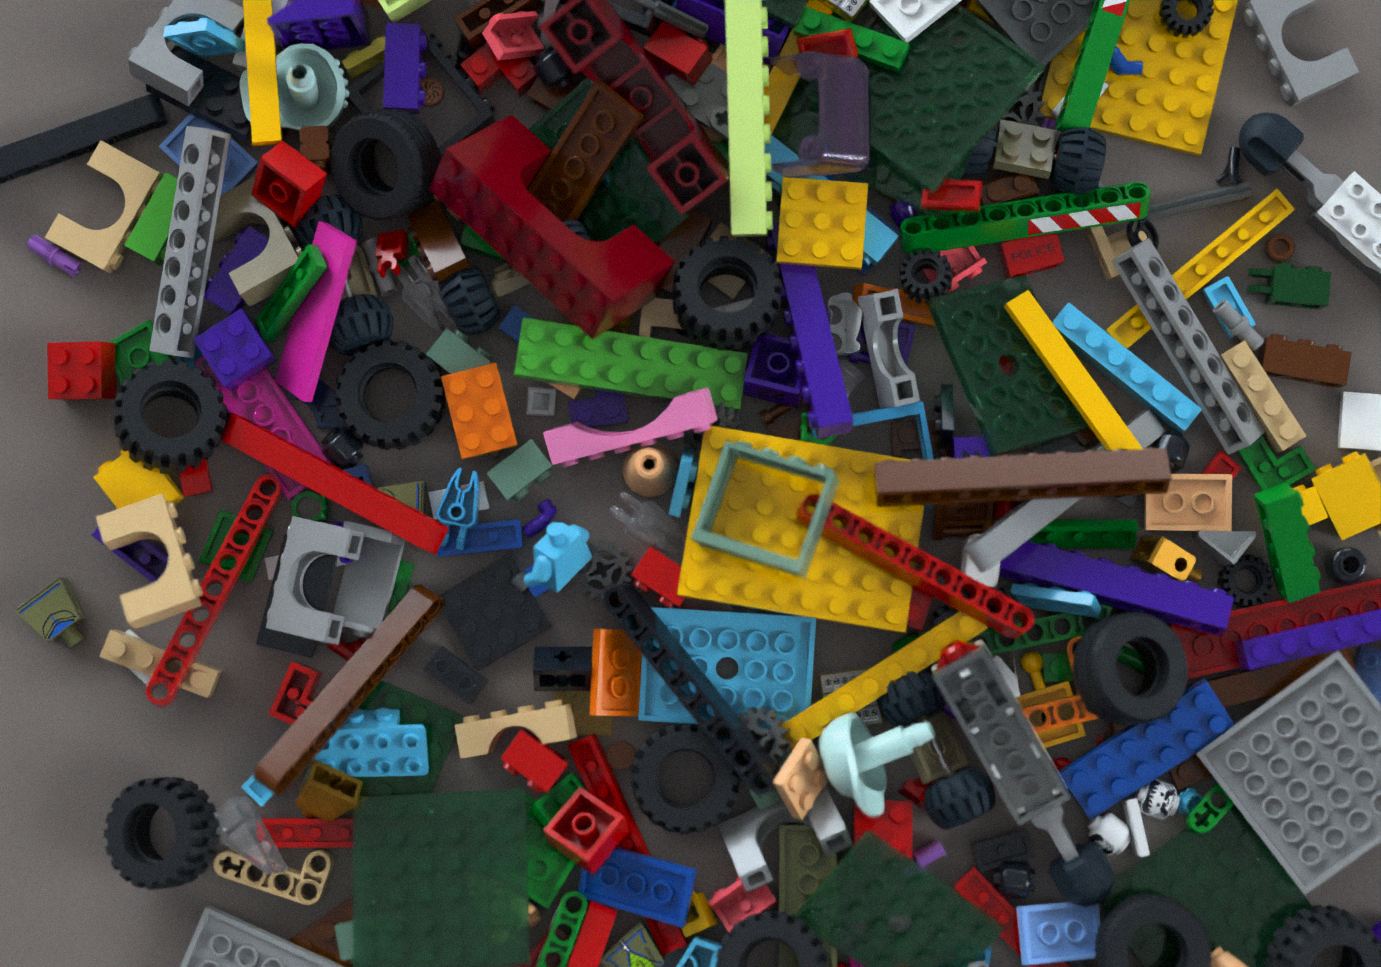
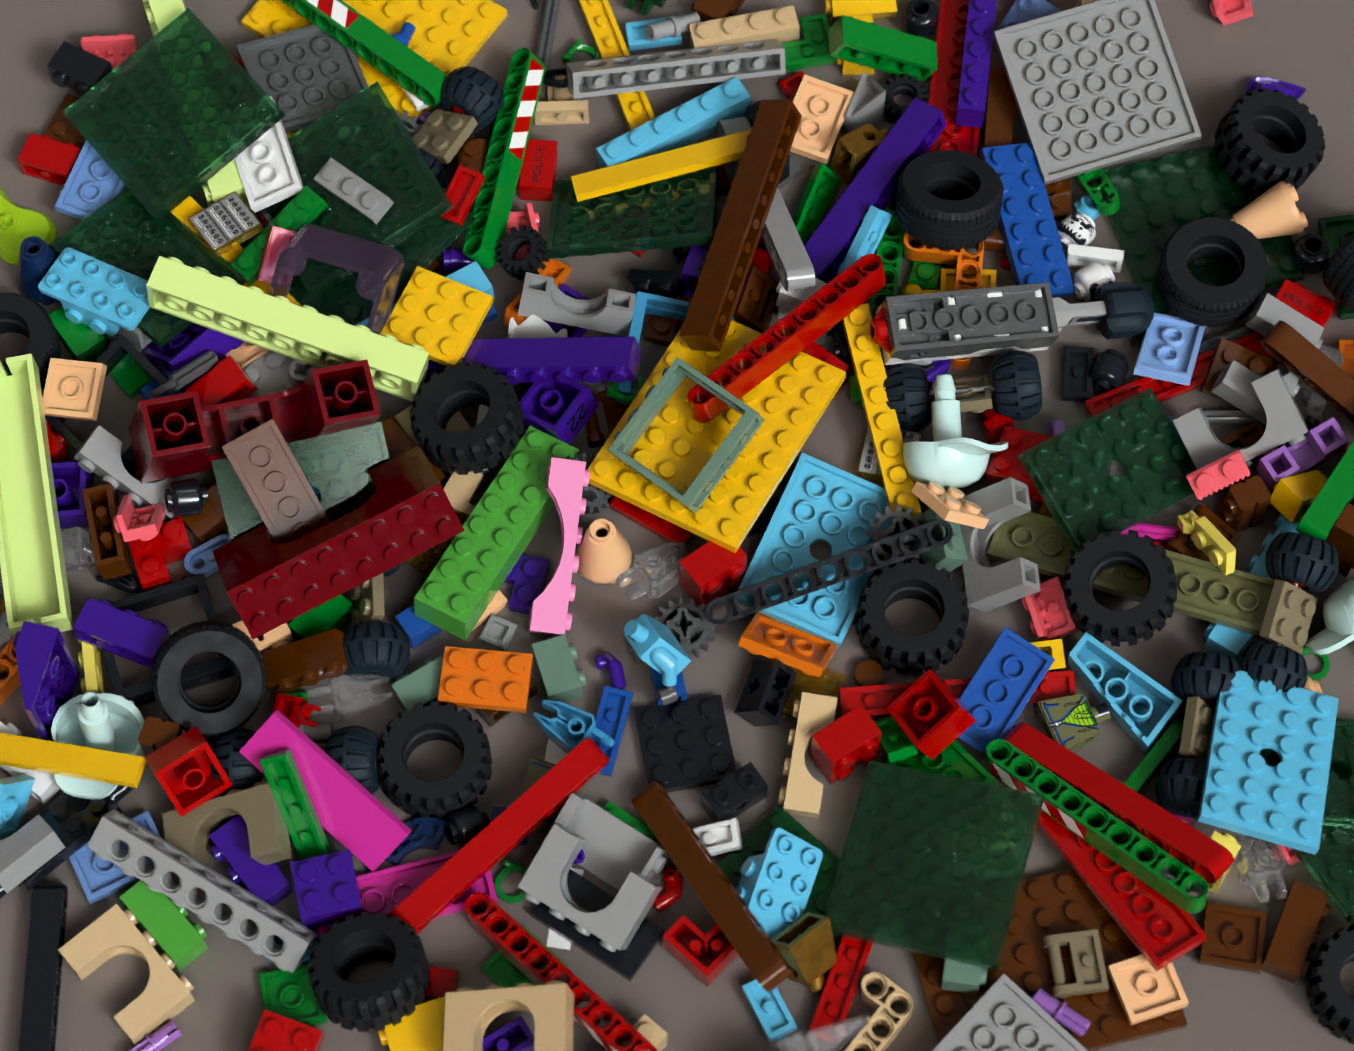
camera: 70 degrees left, 20 degrees down
medium azure plate [669,447,699,517] -> none
none -> medium blue plate [184,534,235,578]
none -> light grey plate [314,158,394,225]
none -> green piece [561,39,601,64]
none -> white plate [692,818,743,856]

